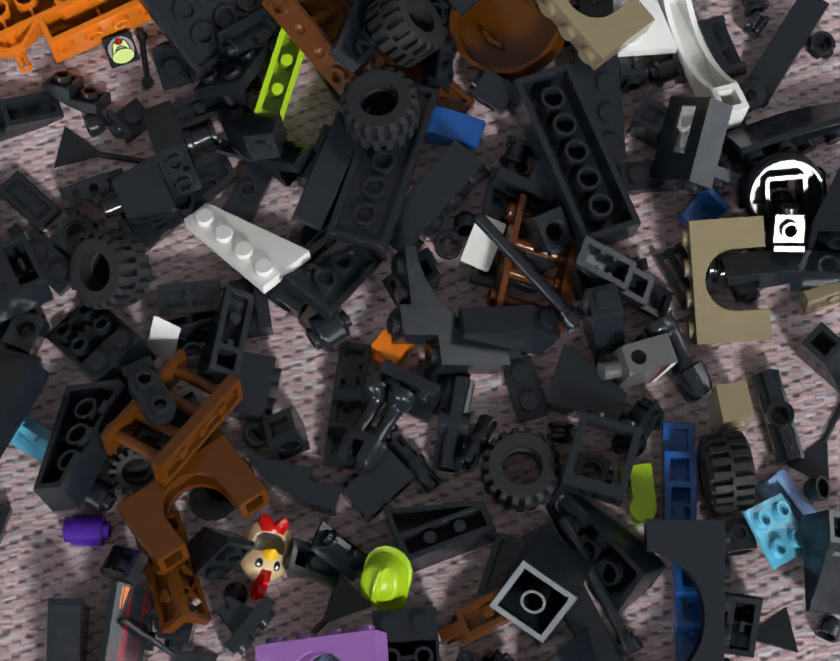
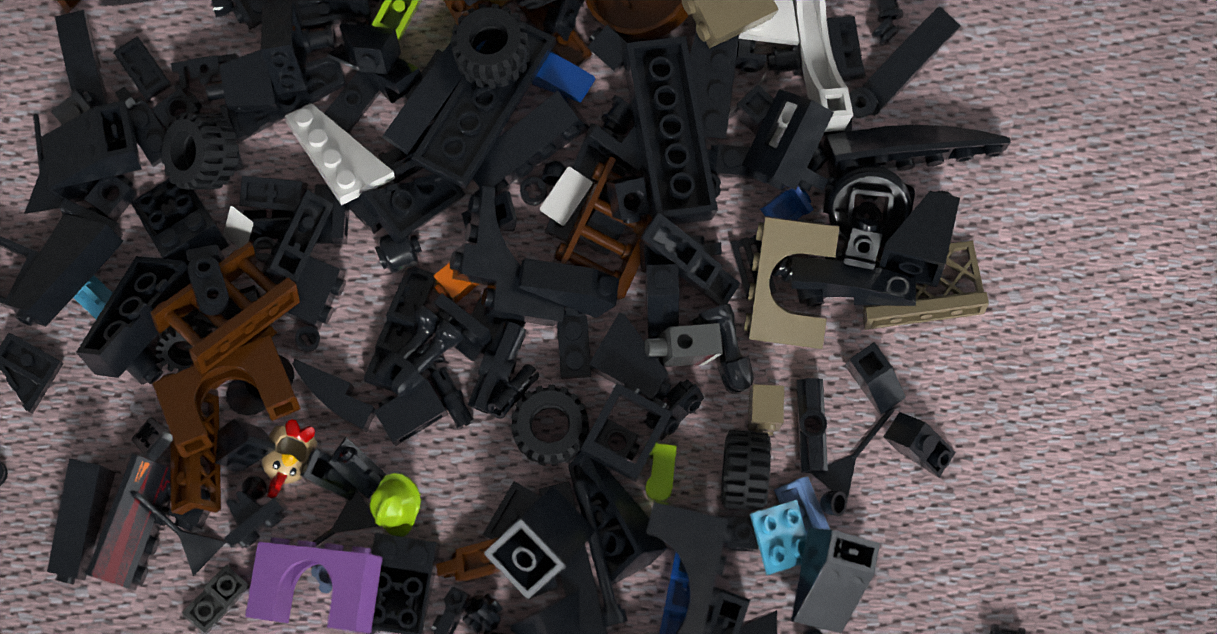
camera: 15 degrees right, 5 degrees up
black piece [54,127,159,168] -> none
dark purple brick [63,514,112,547] -> none
black brick [261,407,310,460] -> none
black wedge [383,500,496,572] -> none
black piece [473,213,586,332] -> none
black bush [546,421,576,444] -> none
blue slope [662,422,697,520] -> none
black plate [806,31,836,59] -> none

